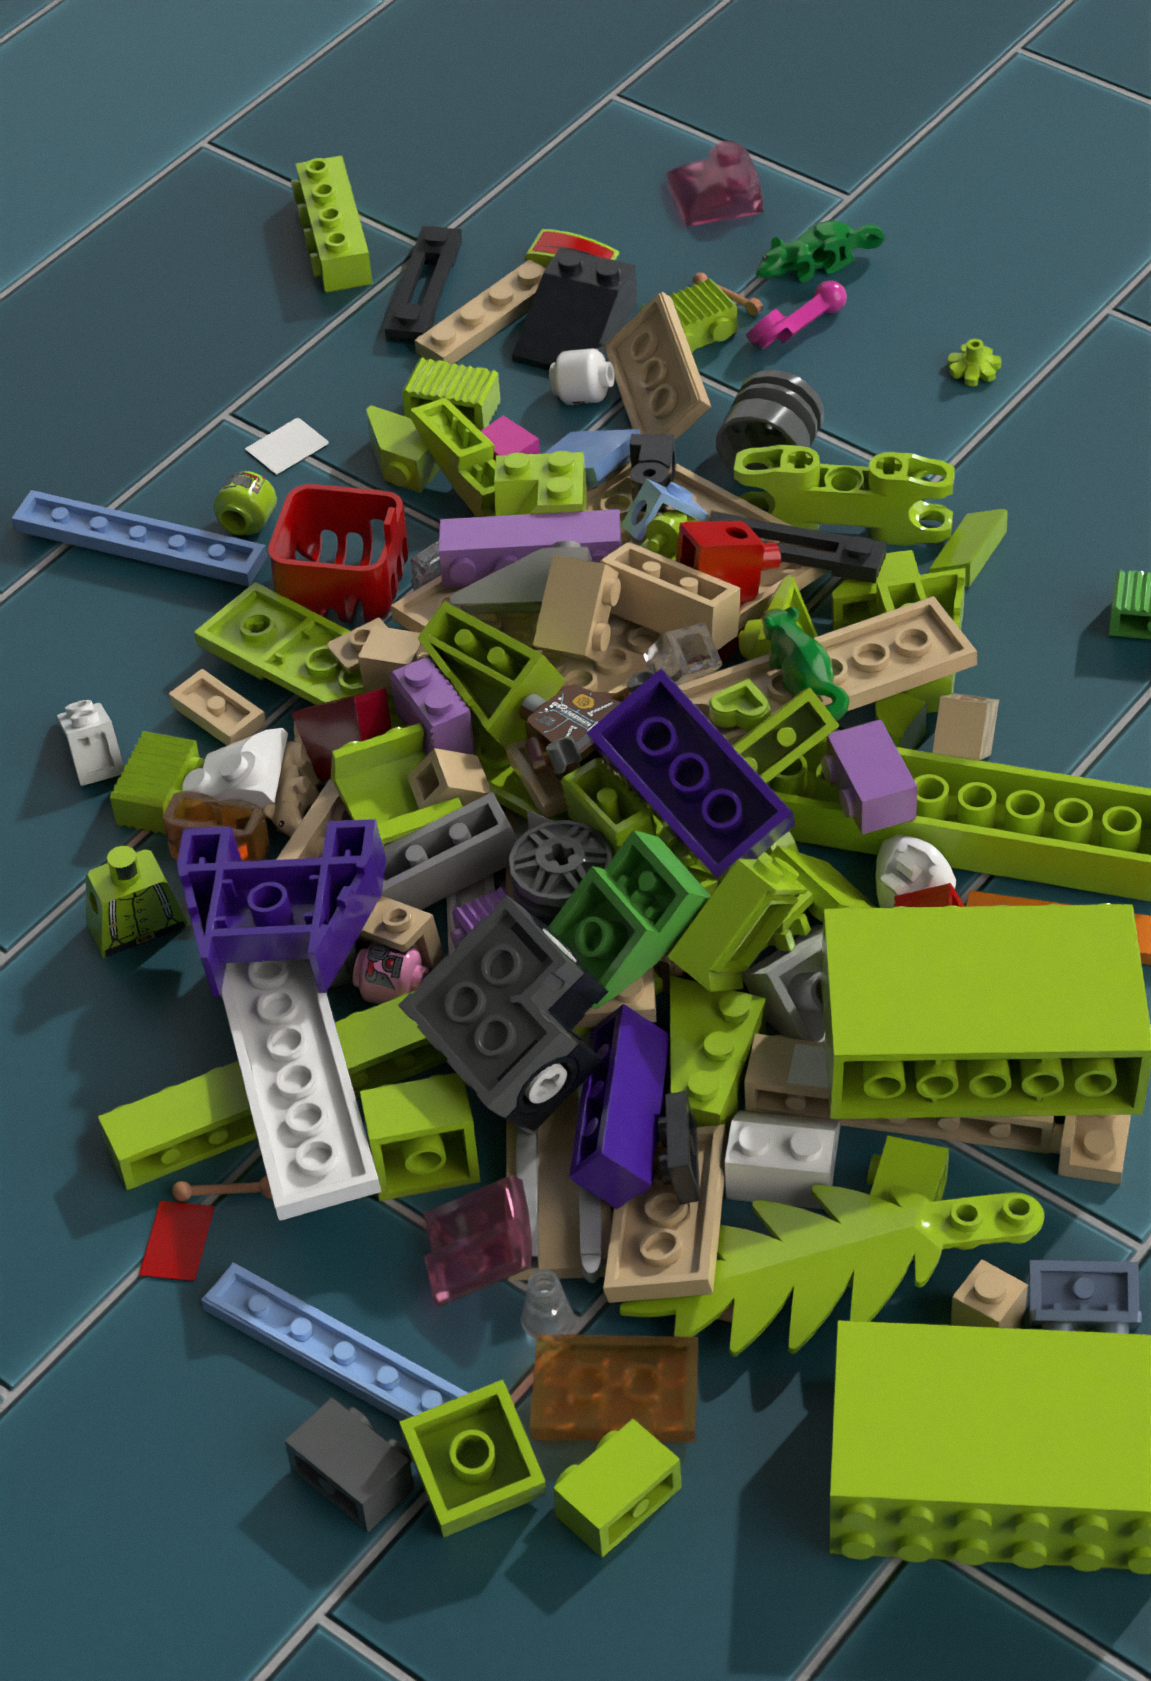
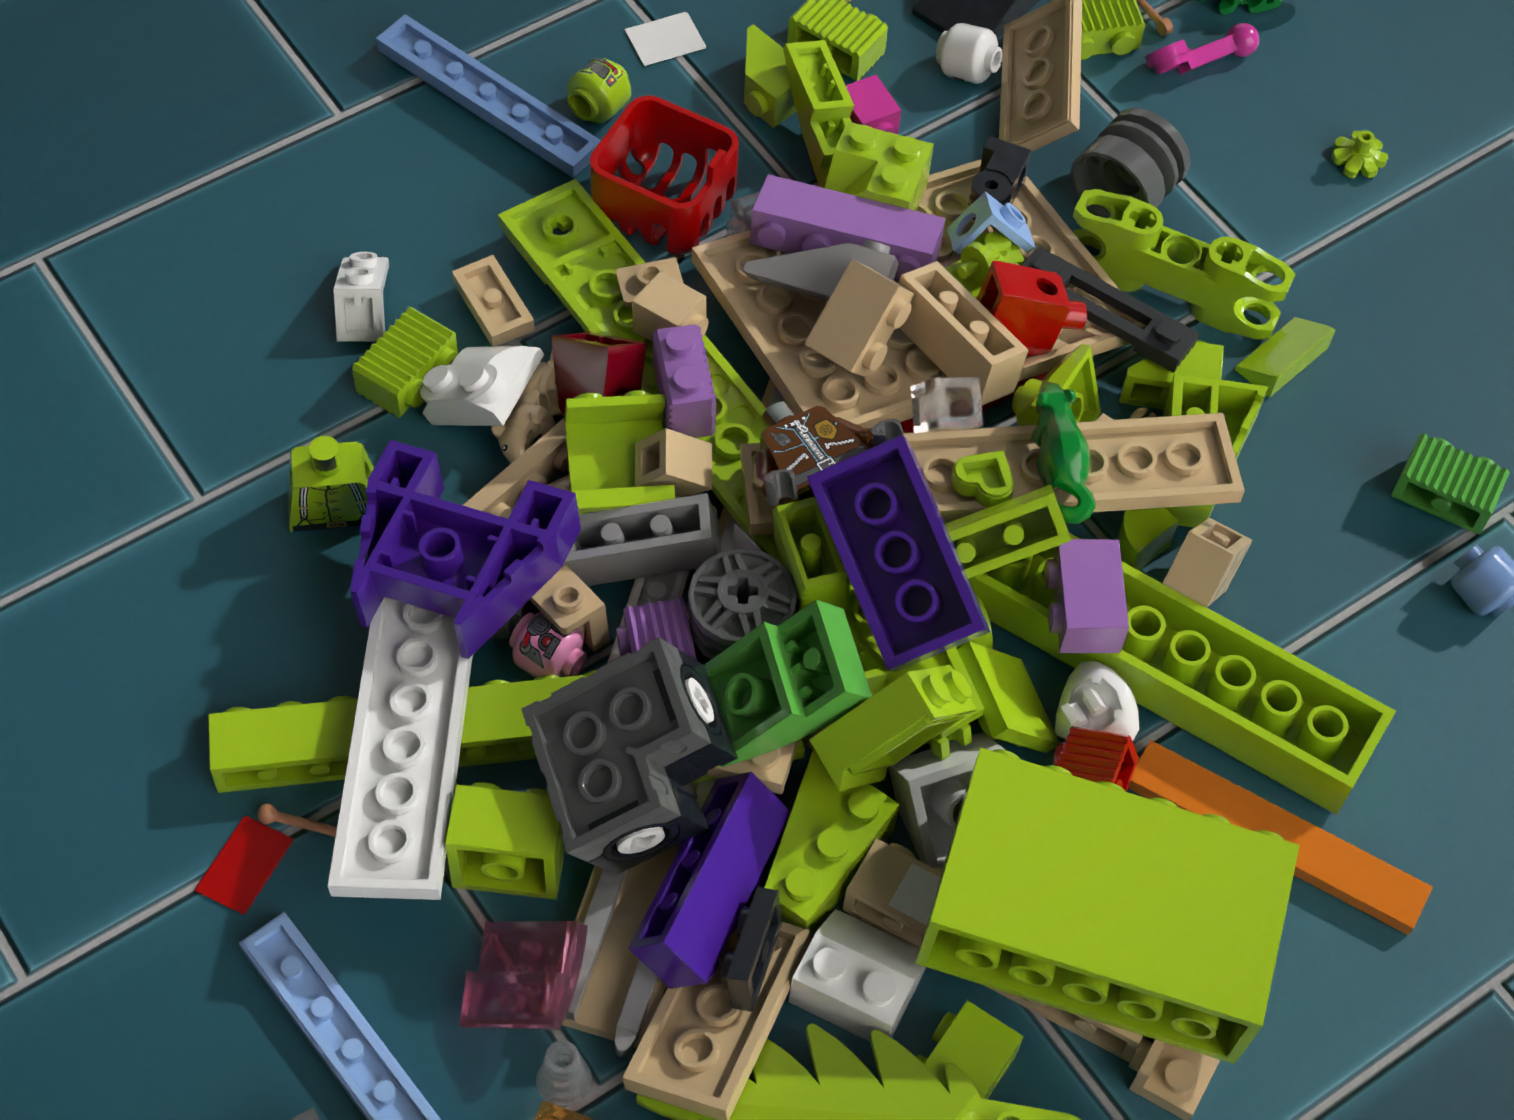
camera: 10 degrees right, 10 degrees up
clear orange brick [163,792,270,862] -> none
lime wedge [417,601,566,751] -> none
medium blue tile [544,429,641,488] -> none

